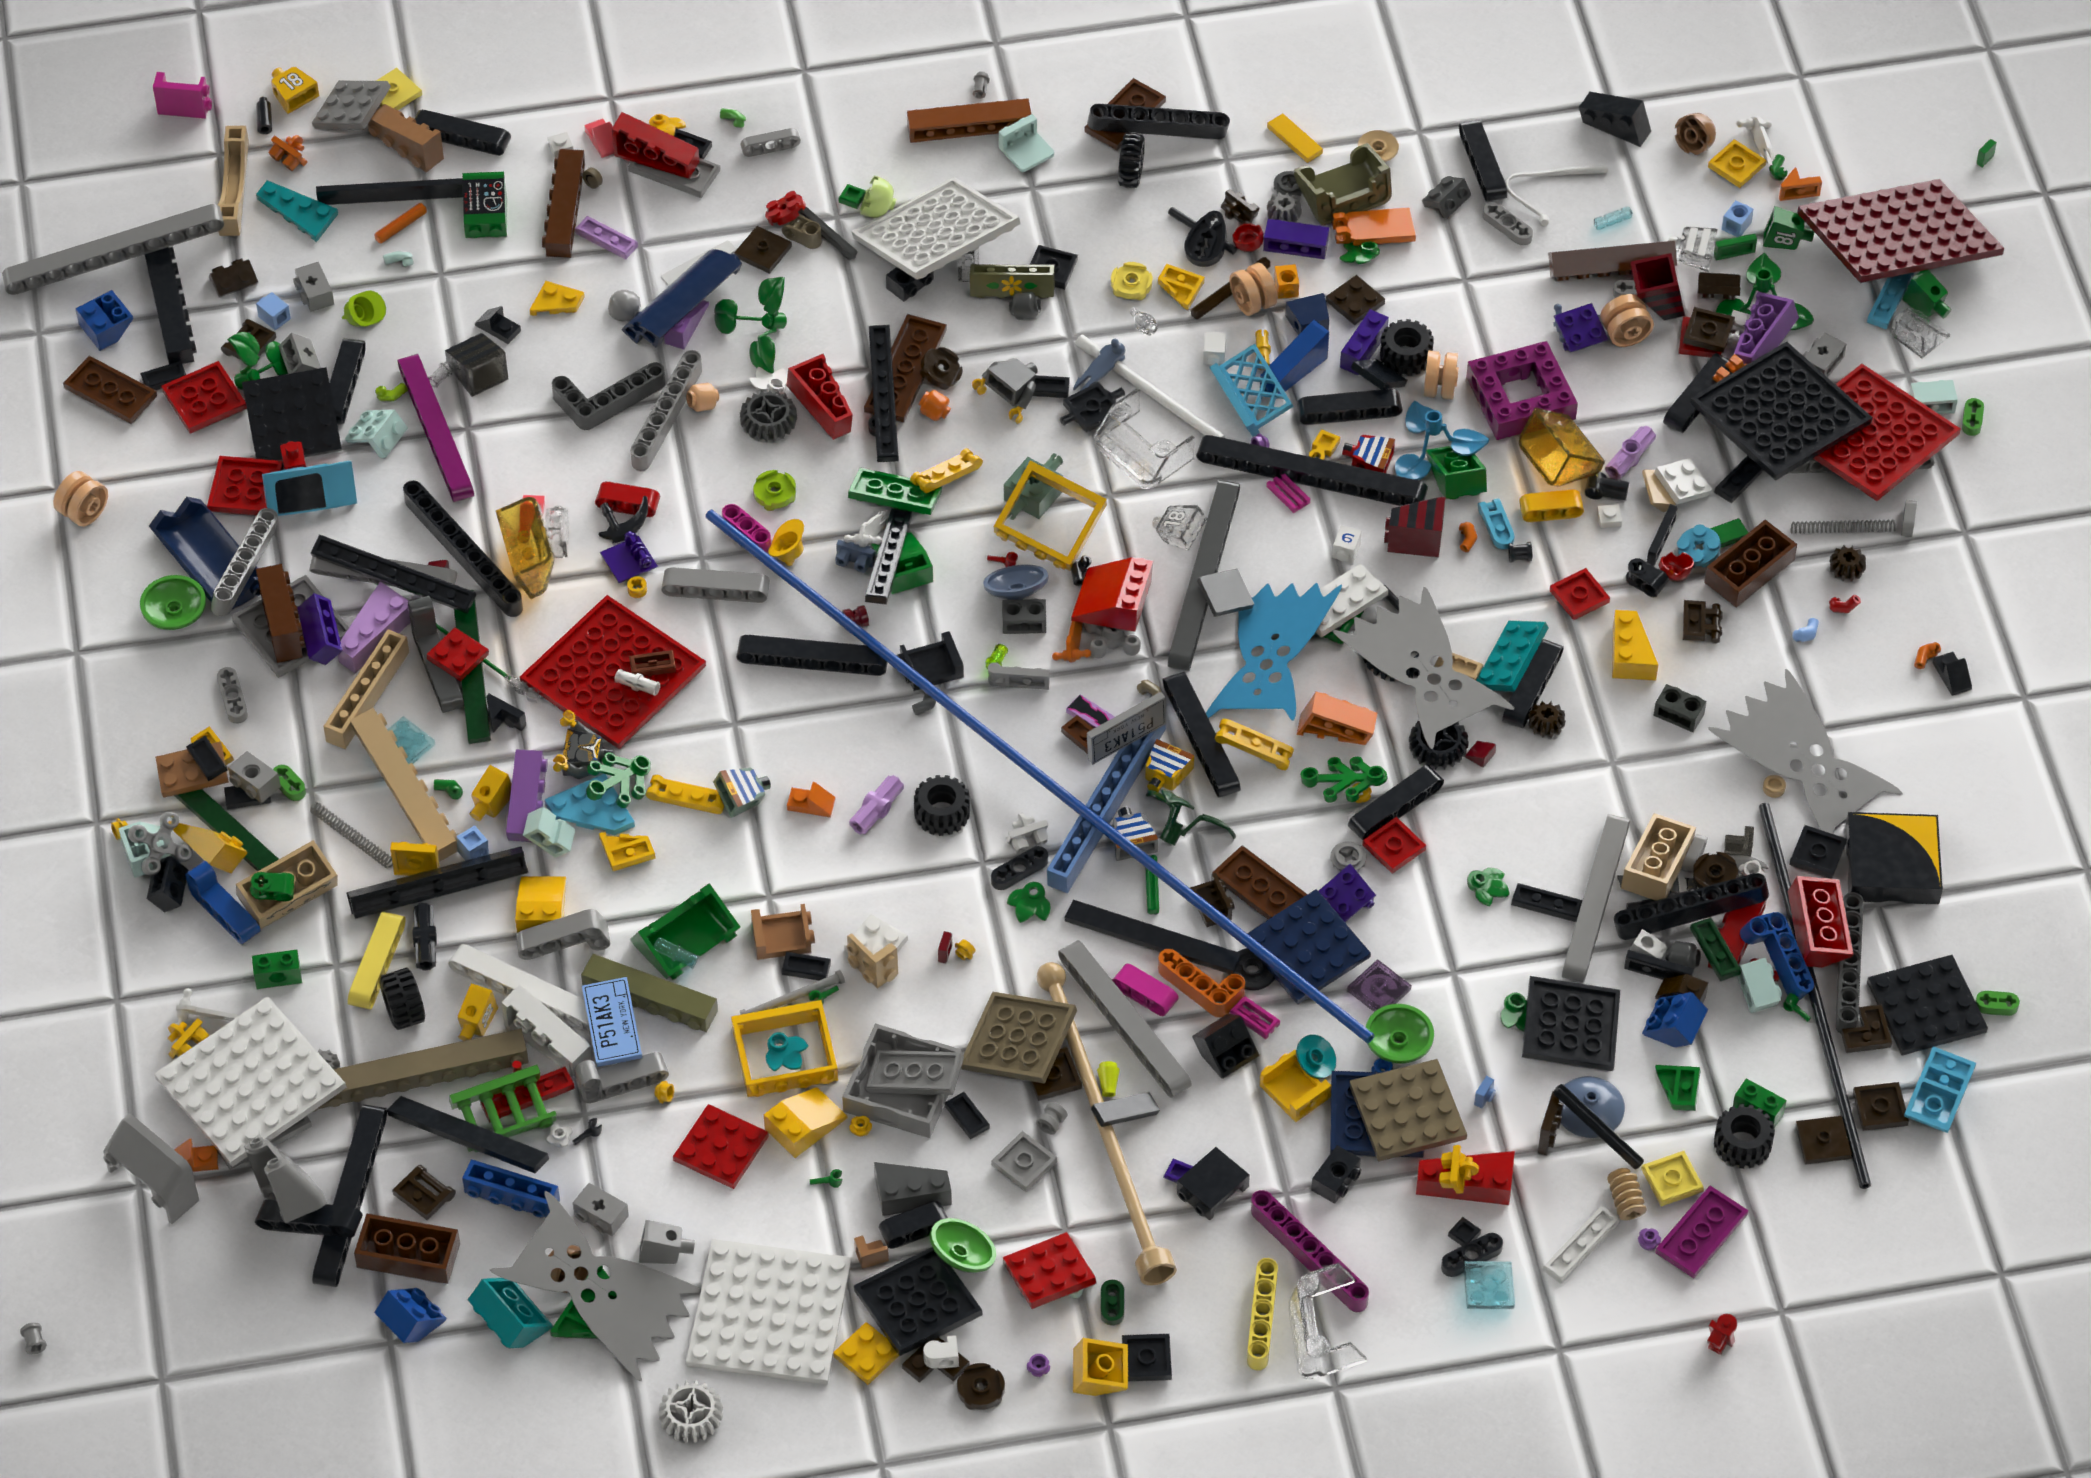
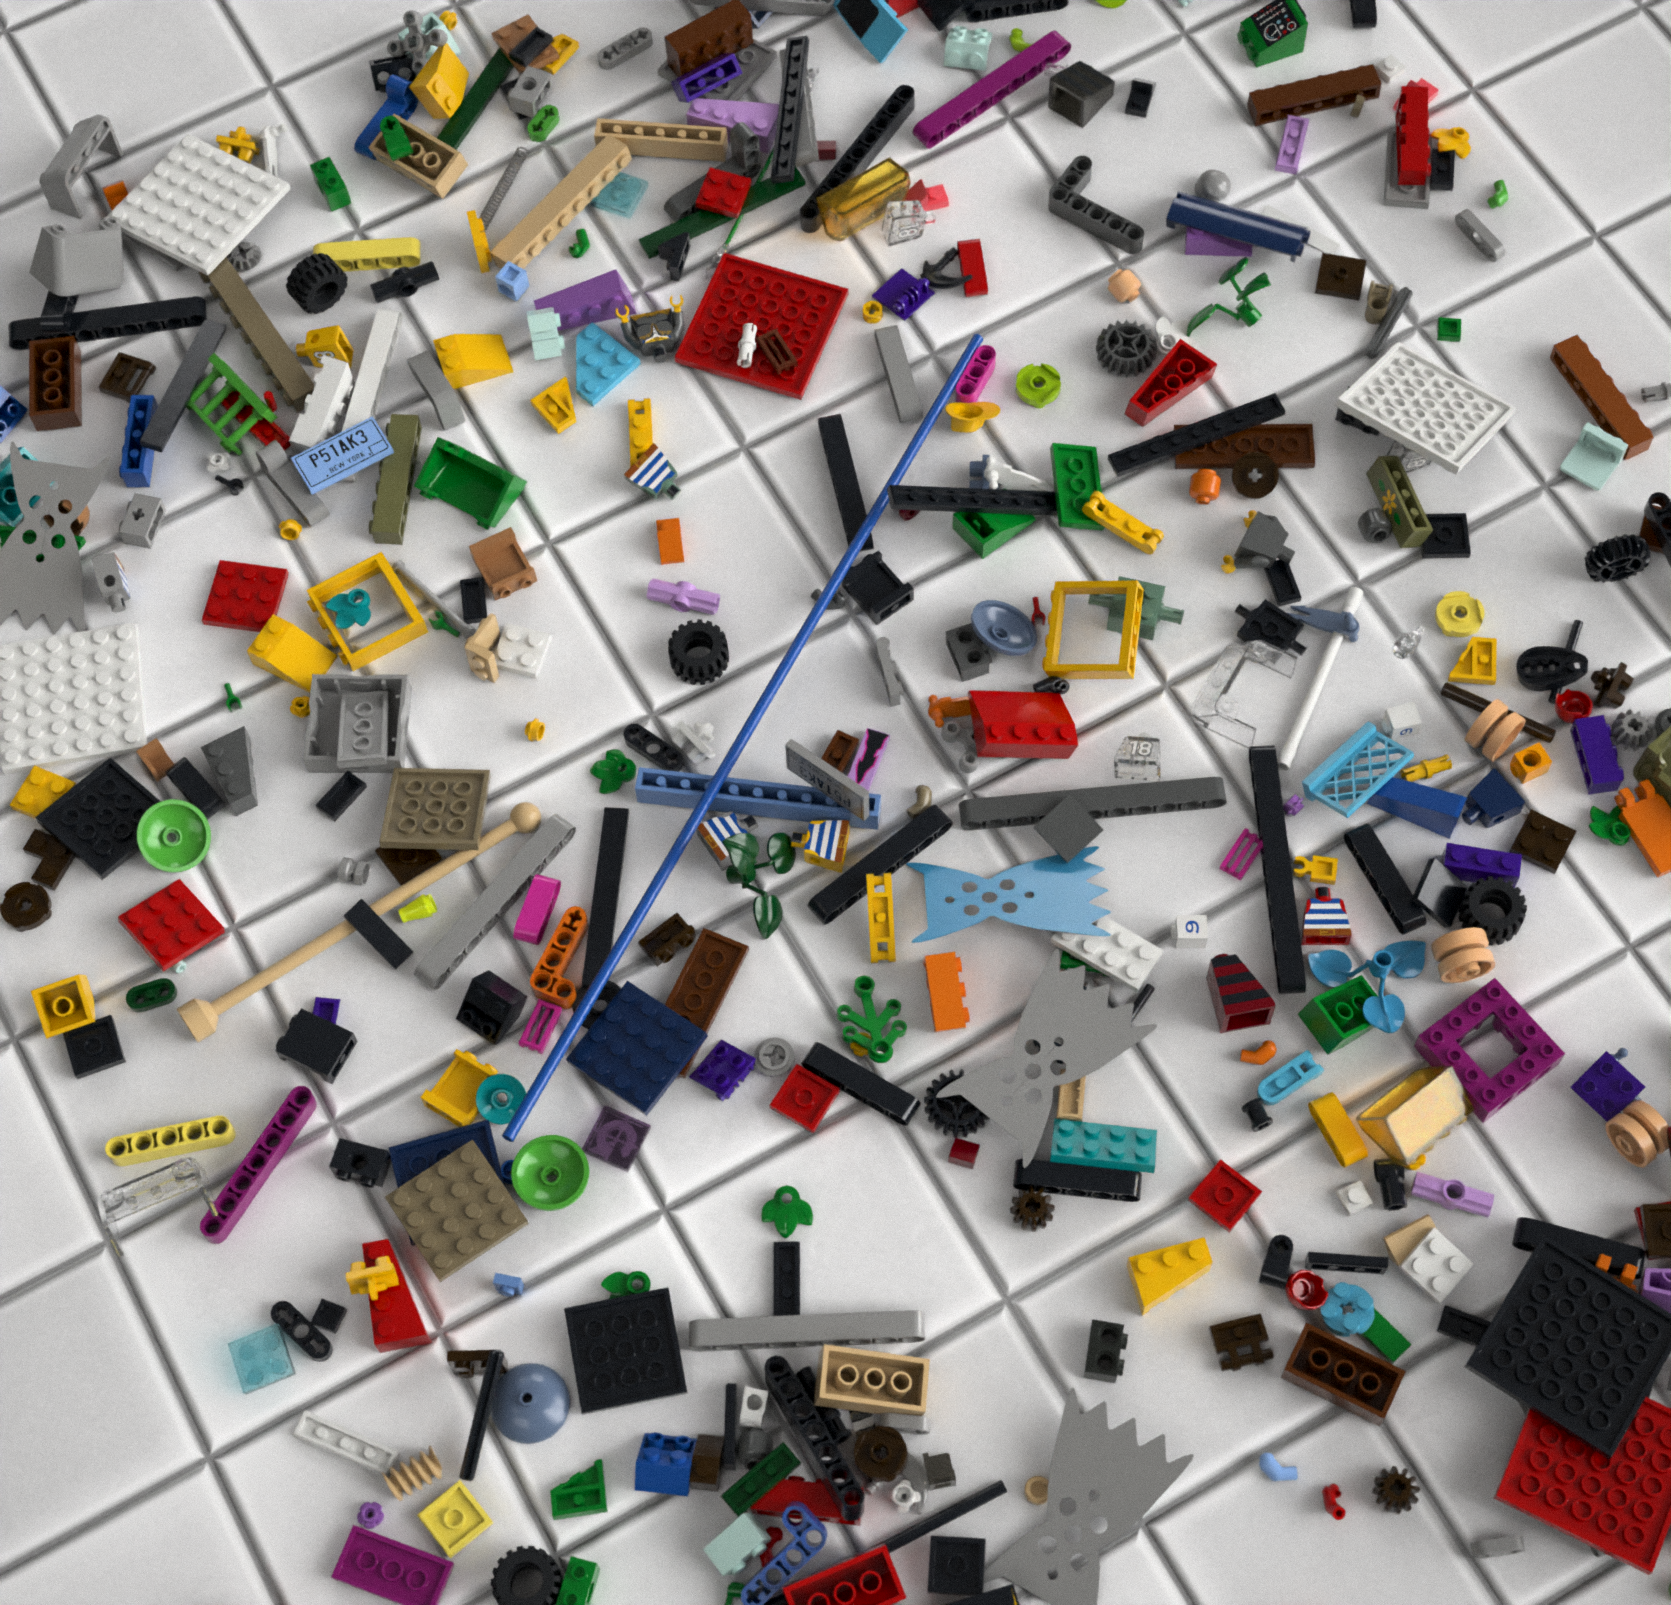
camera: 75 degrees right, 10 degrees up
black tile [346,846,529,919] -> none
yellow torso [469,765,512,821] -> none
yellow wing [530,281,585,316] -> none
green plant [586,752,651,808] -> none
light grey beam [630,350,702,471] -> none
clear light blue axle [654,938,699,969] -> none
red plate [765,191,806,226] -> none
yellowish green cylinder [860,175,896,218] -> none
white leg [923,1335,959,1368] -> none
dark red tile [938,931,953,964] -> none
clear neon green pin [985,644,1008,669] -> none
light grey plate [991,1131,1057,1192] -> none
medium lavender plate [1027,1354,1050,1377] -> none
green axle [1145,855,1159,915] -> none
light grey piece [1790,519,1896,534] -> none

